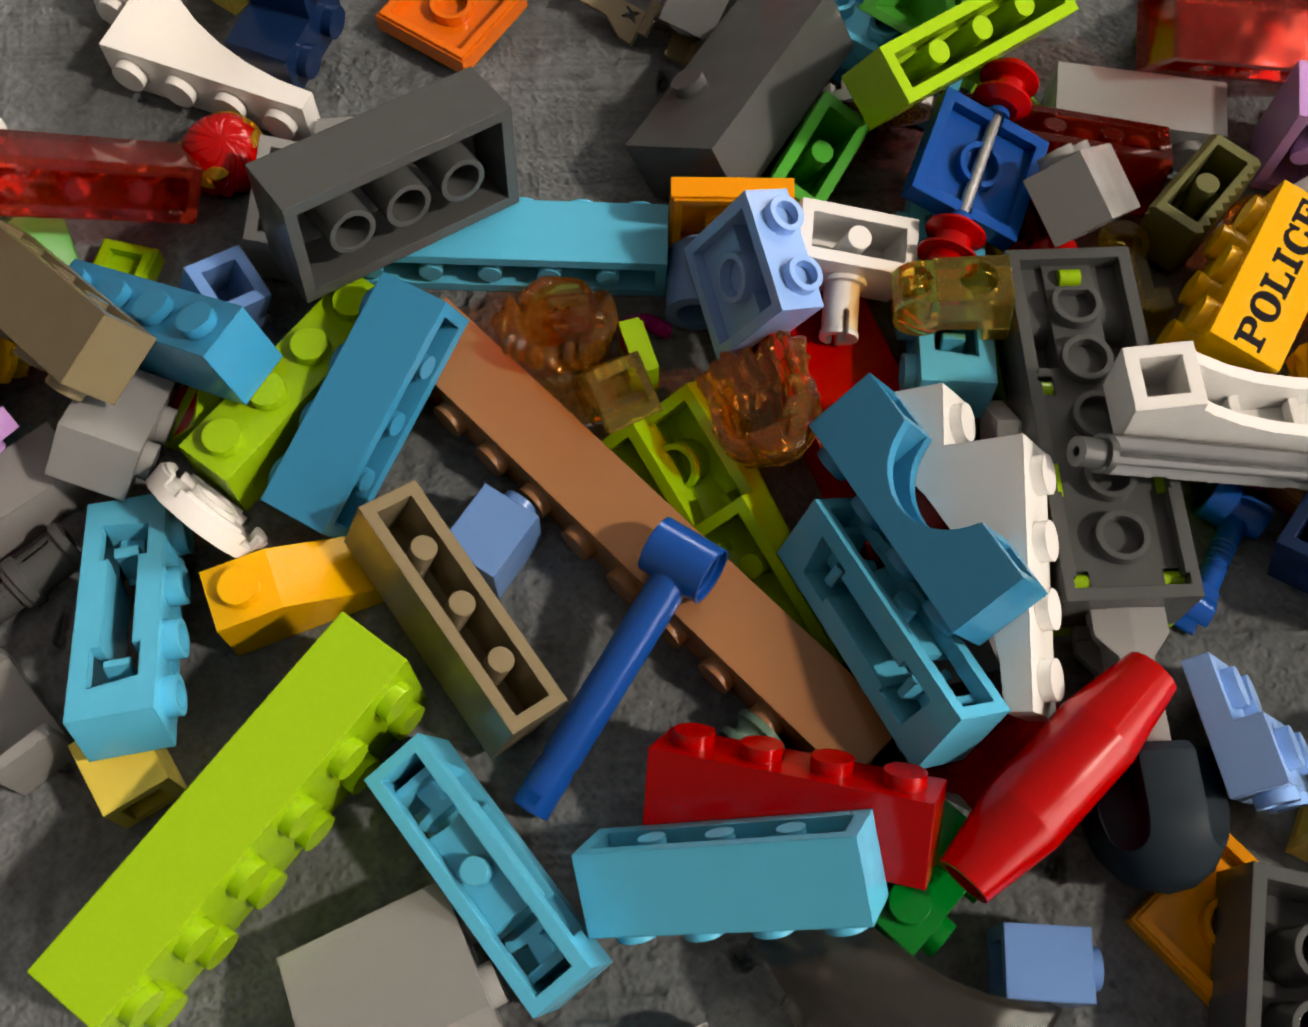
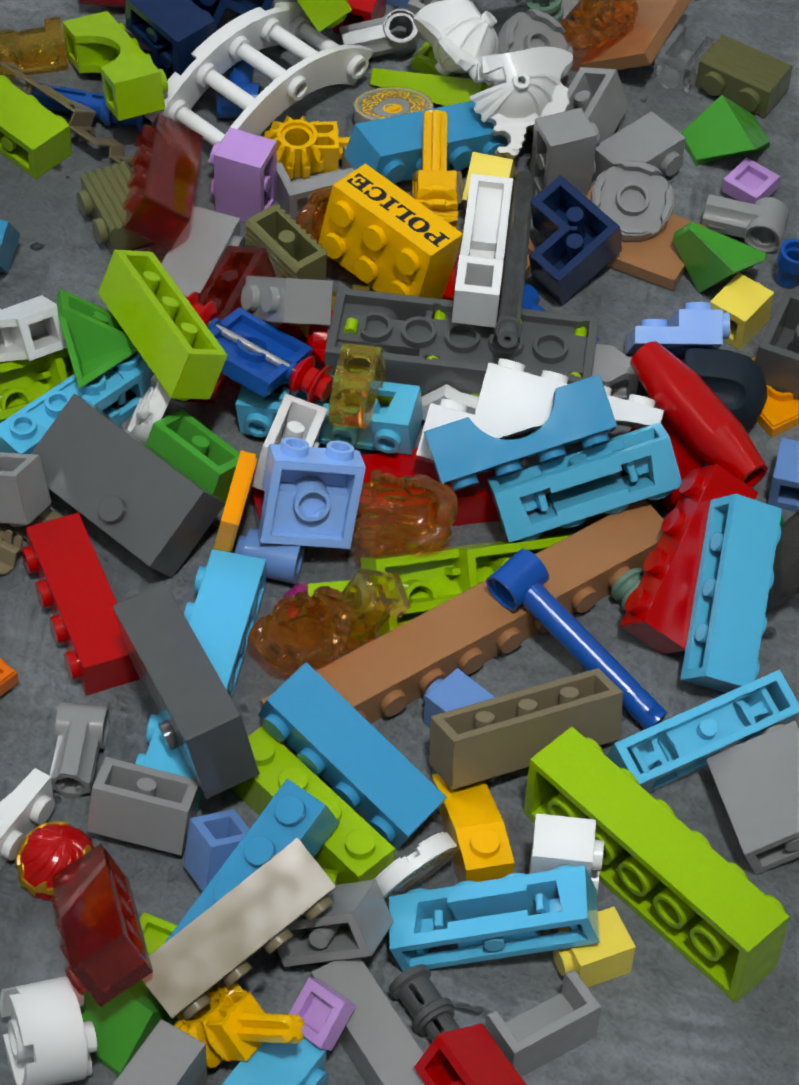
camera: 80 degrees left, 15 degrees down
none -> red brick [21,512,140,696]
none -> white brick [529,813,604,893]

